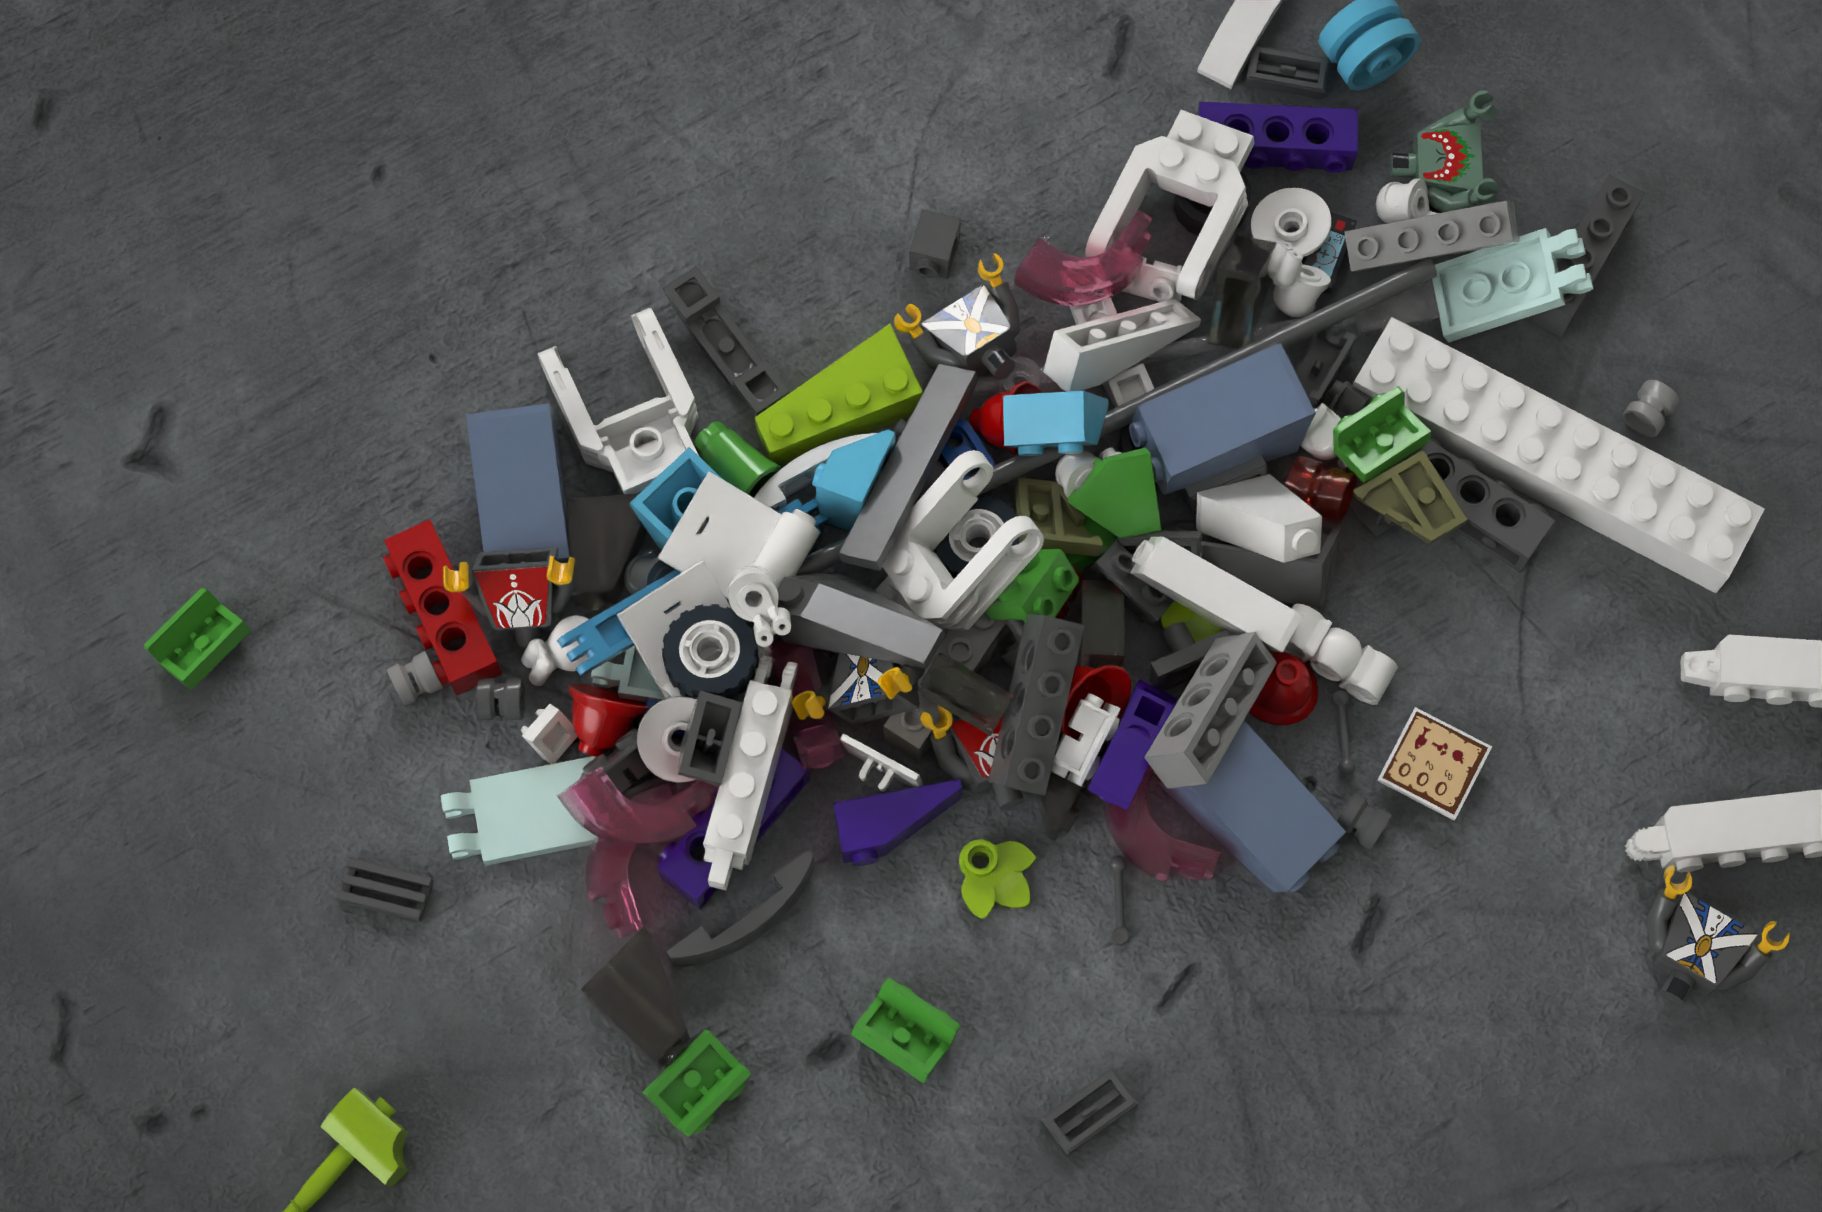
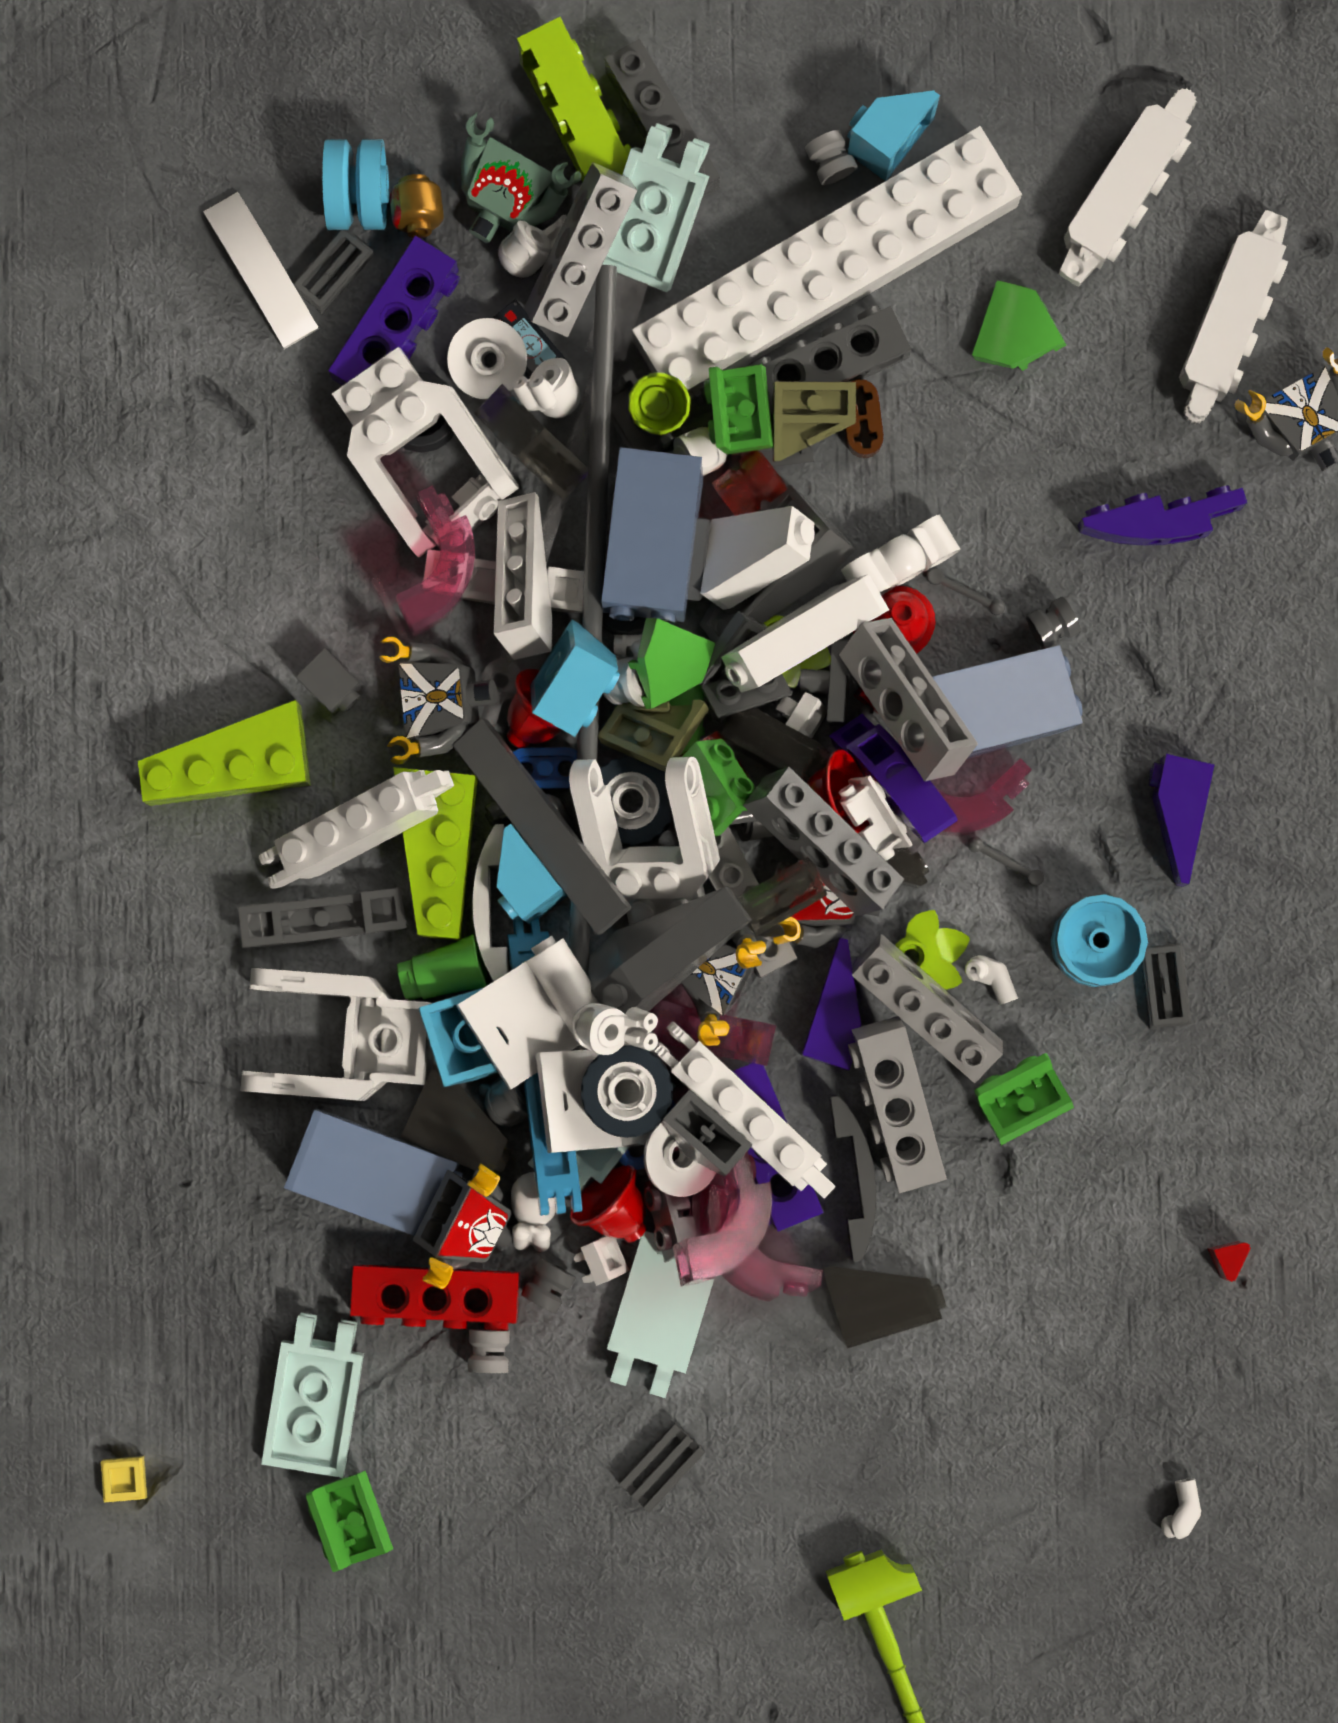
camera: 60 degrees left, 15 degrees up
bright green bracket [642,1029,751,1137] -> none
white piece [840,734,924,792] -> none
piece [1377,707,1492,821] -> none
none -> light yellow tile [101,1456,147,1502]
none -> lime wedge [138,700,311,806]
none -> white hinge [259,770,454,889]
none -> light aqua tile [261,1312,364,1478]
none -> pearl gold head [389,174,444,238]
none -> lime wedge [517,17,631,183]
none -> lime hair [628,372,691,435]
none -> white tile [776,692,828,745]
none -> reddish brown beam [845,379,884,458]
none -> medium azure slope [847,90,940,181]
none -> light grey brick [848,1016,947,1193]
none -> light grey brick [852,934,1003,1083]
none -> white arm [965,955,1018,1005]
none -> bright green slope [972,280,1067,371]
none -> medium azure wheel [1050,894,1148,987]
none -> dark purple slope [1077,485,1247,546]
none -> dark purple slope [1148,754,1215,887]

